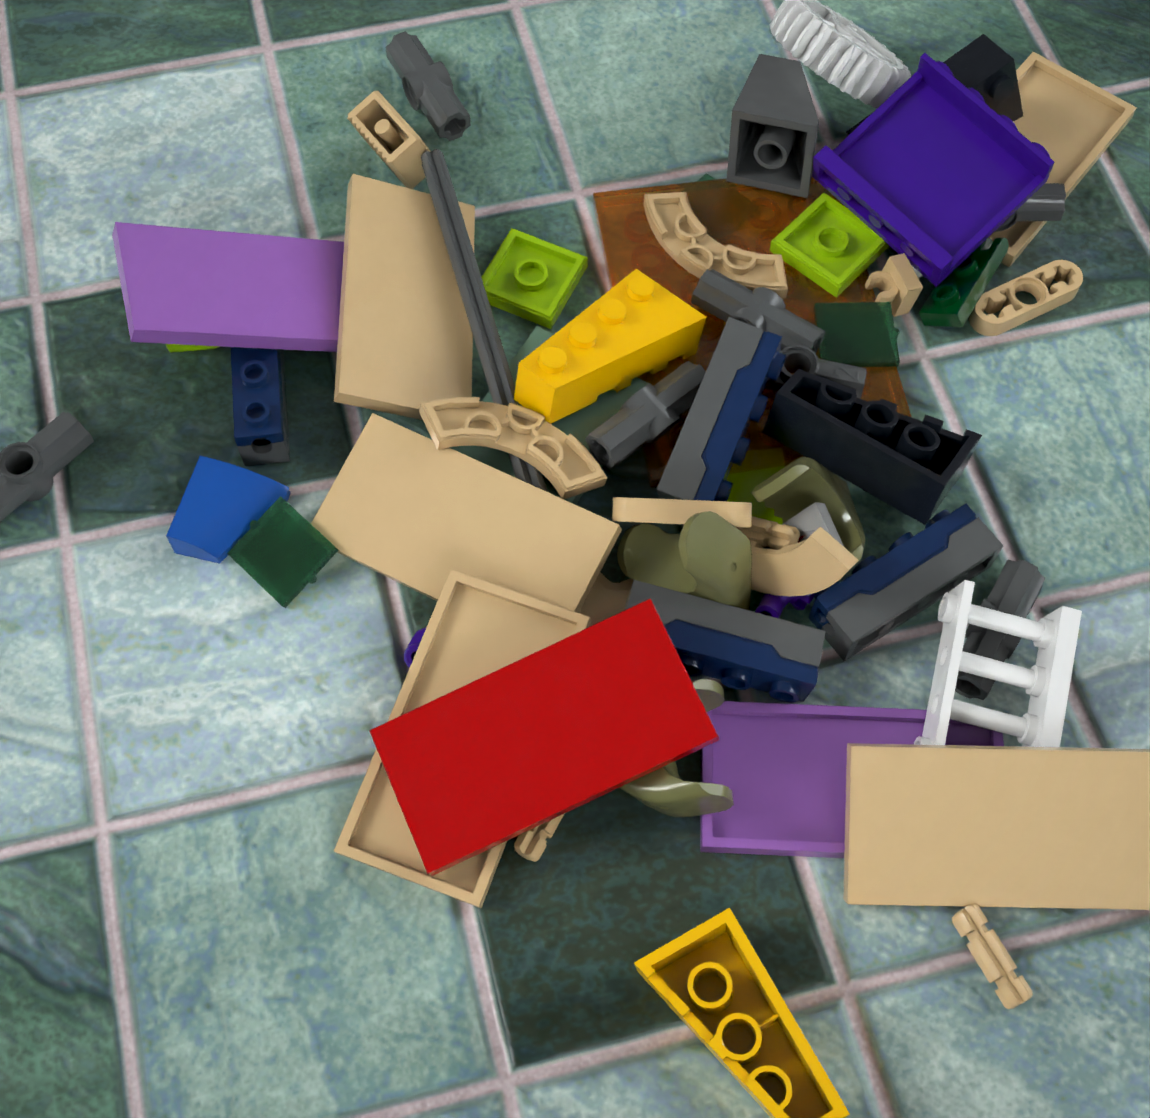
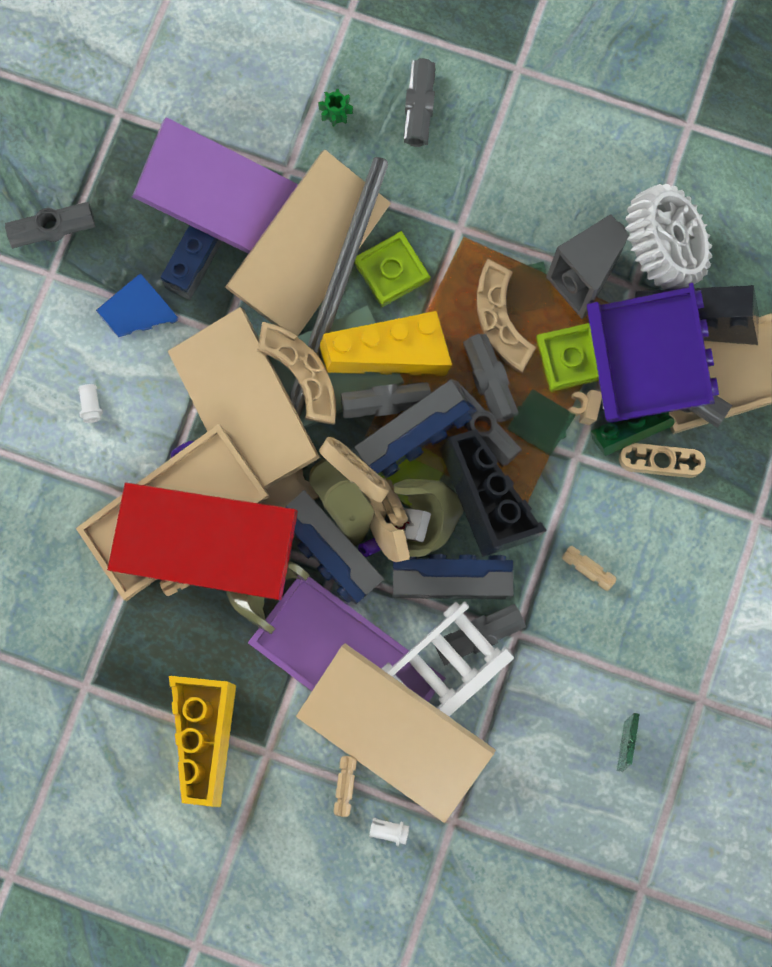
camera: 35 degrees right, 15 degrees up
clear green piece [227,496,339,608] -> none
tan brick [347,91,431,189] -> none
none -> white pin [78,384,103,423]
none -> green gear [318,89,353,127]
none -> white pin [369,818,410,846]
none -> tan axle [562,546,617,591]

